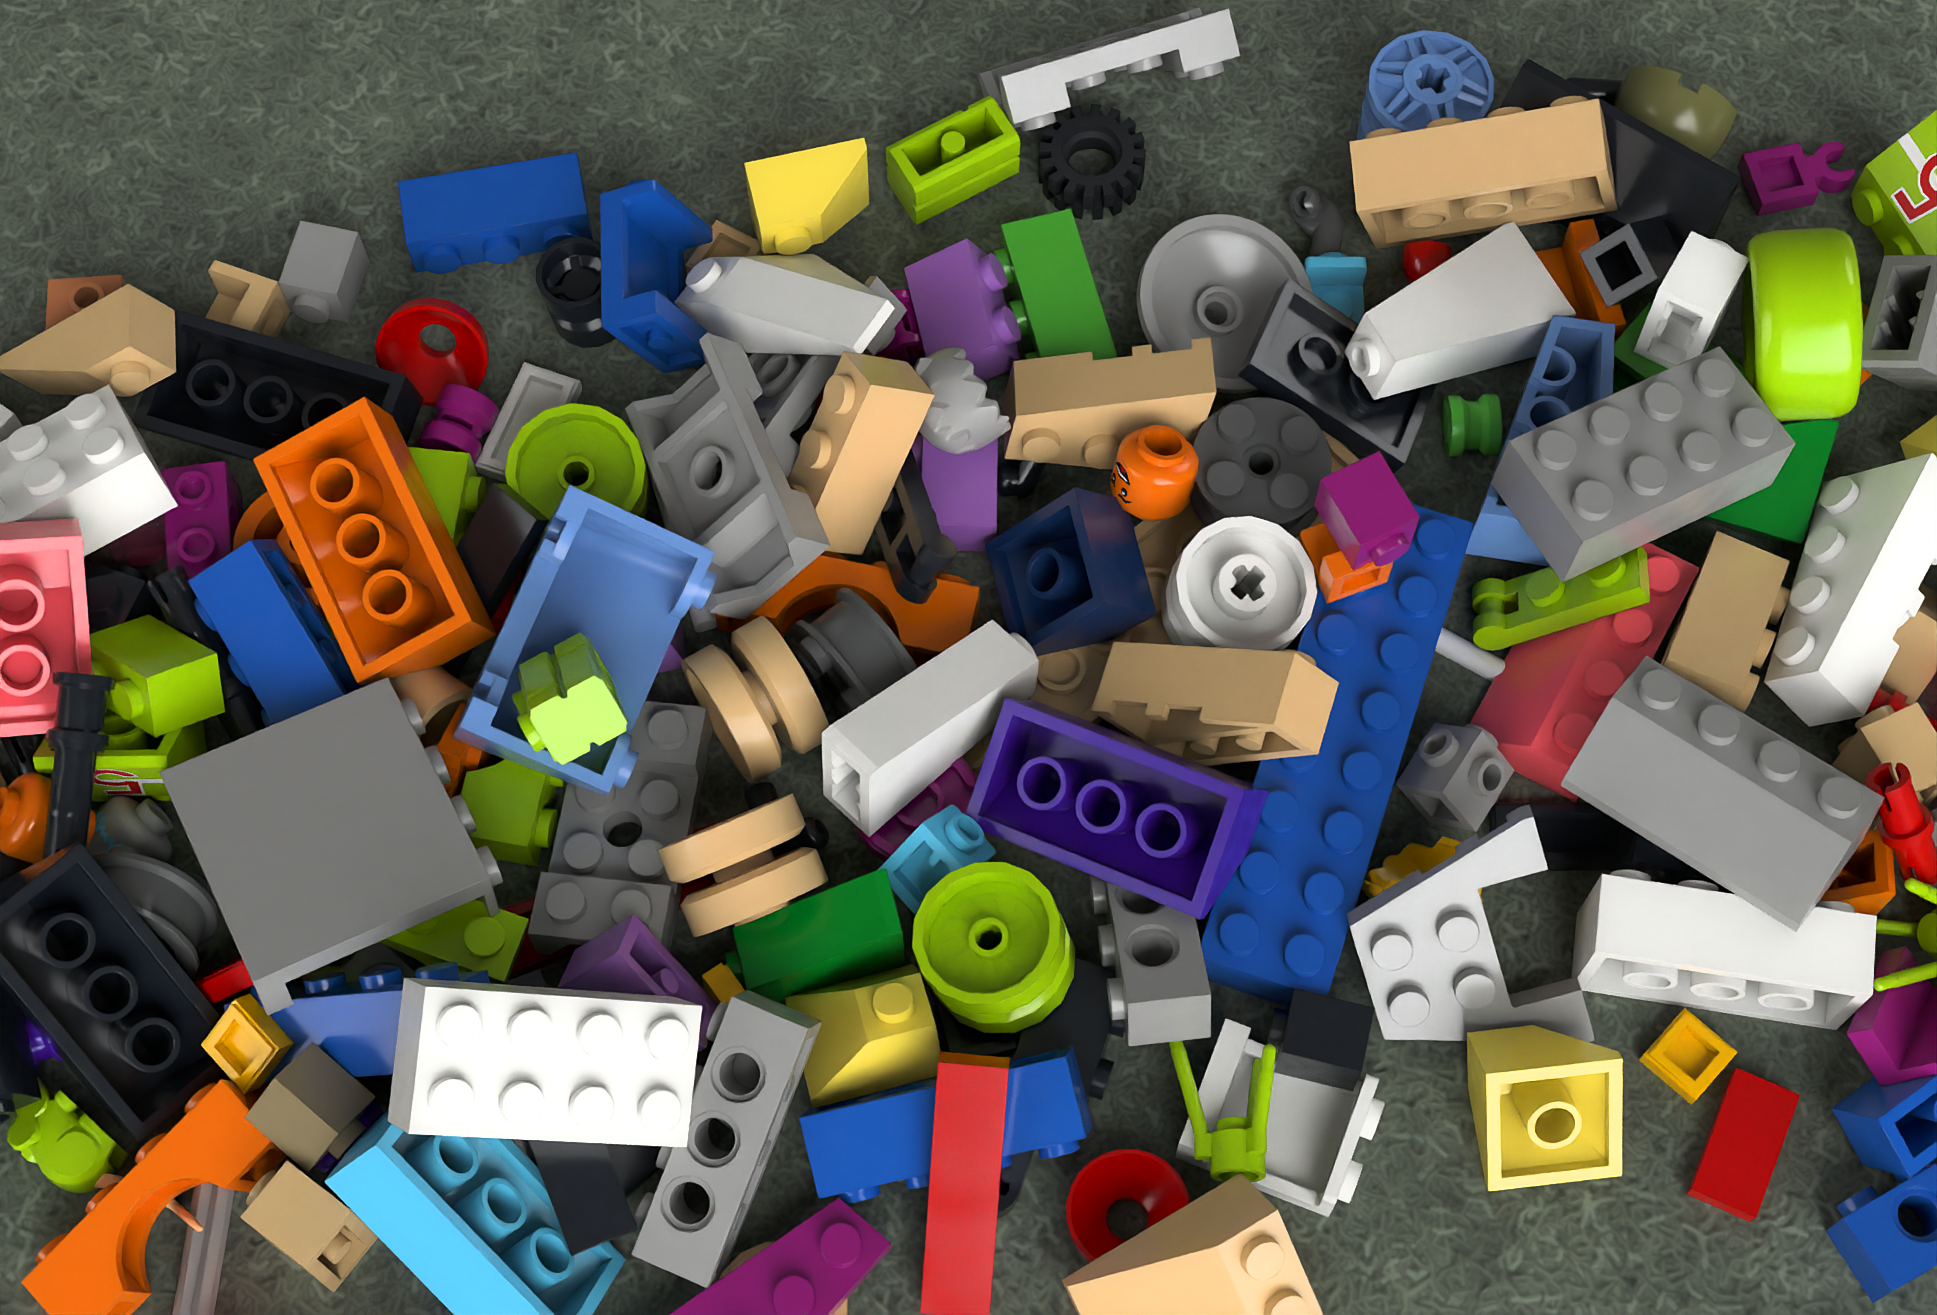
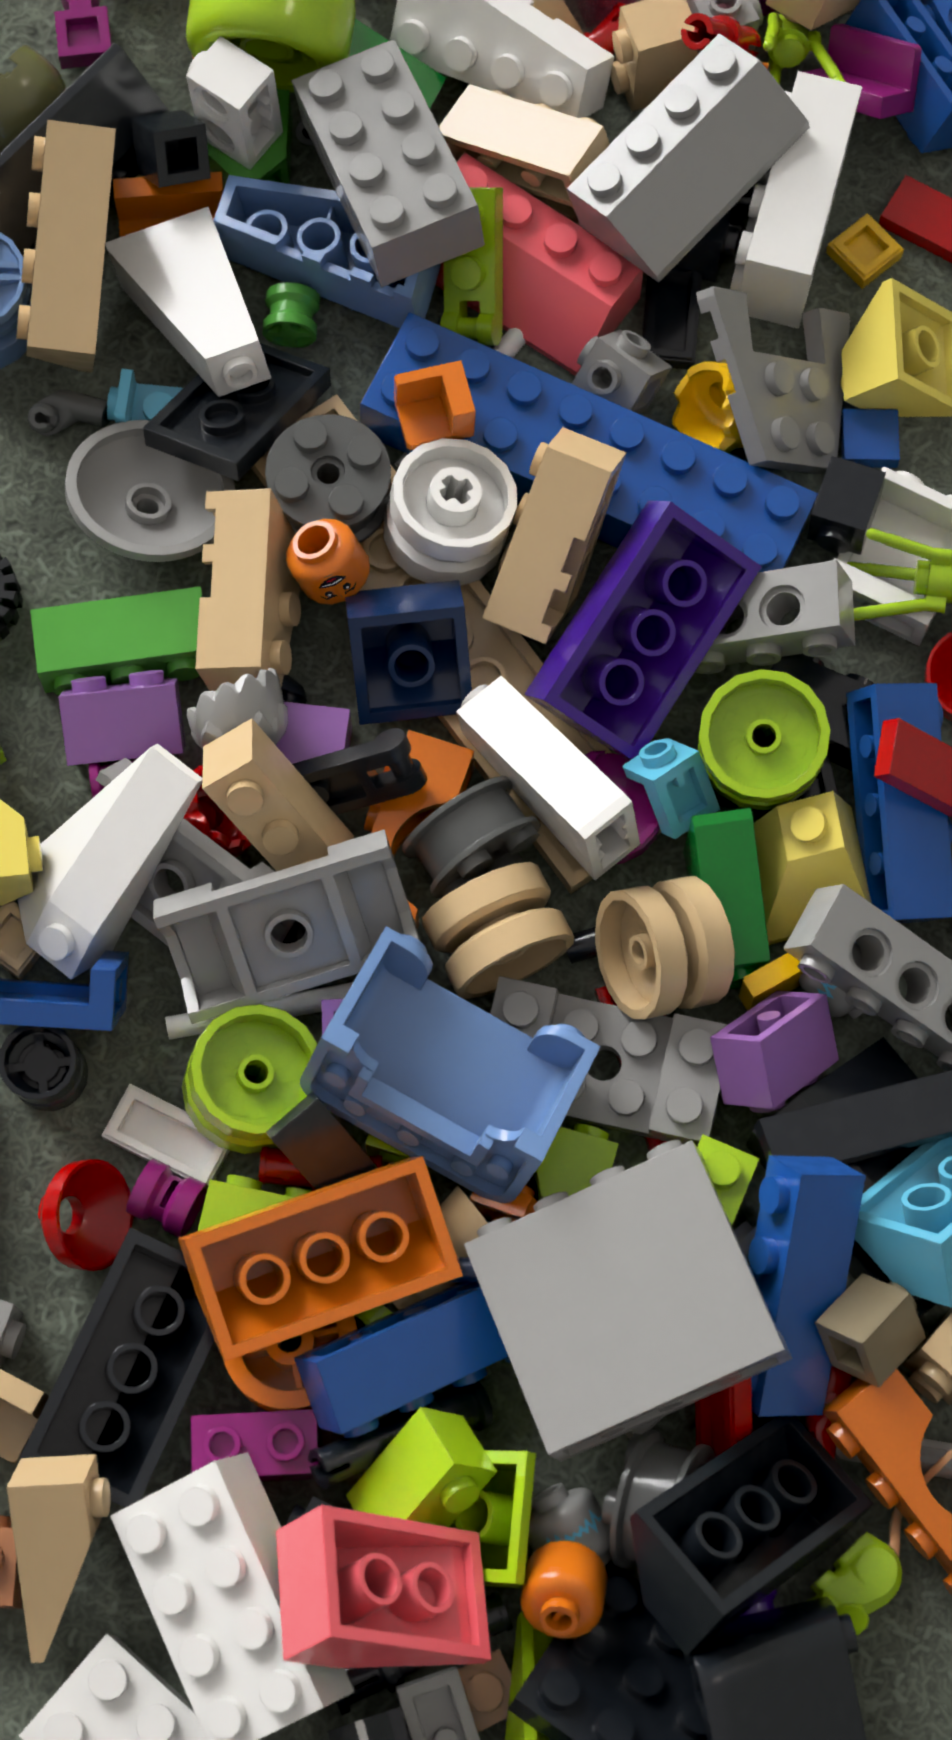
camera: 85 degrees left, 5 degrees up
black pin [42,672,116,860] -> none
yellow tile [201,994,294,1095] -> none
white brick [388,978,702,1147] -> none
brick [511,633,628,765] -> none
magenta brick [1314,451,1419,571] -> none
red hinge [1402,240,1452,283] -> none
none -> blue tile [841,409,900,468]

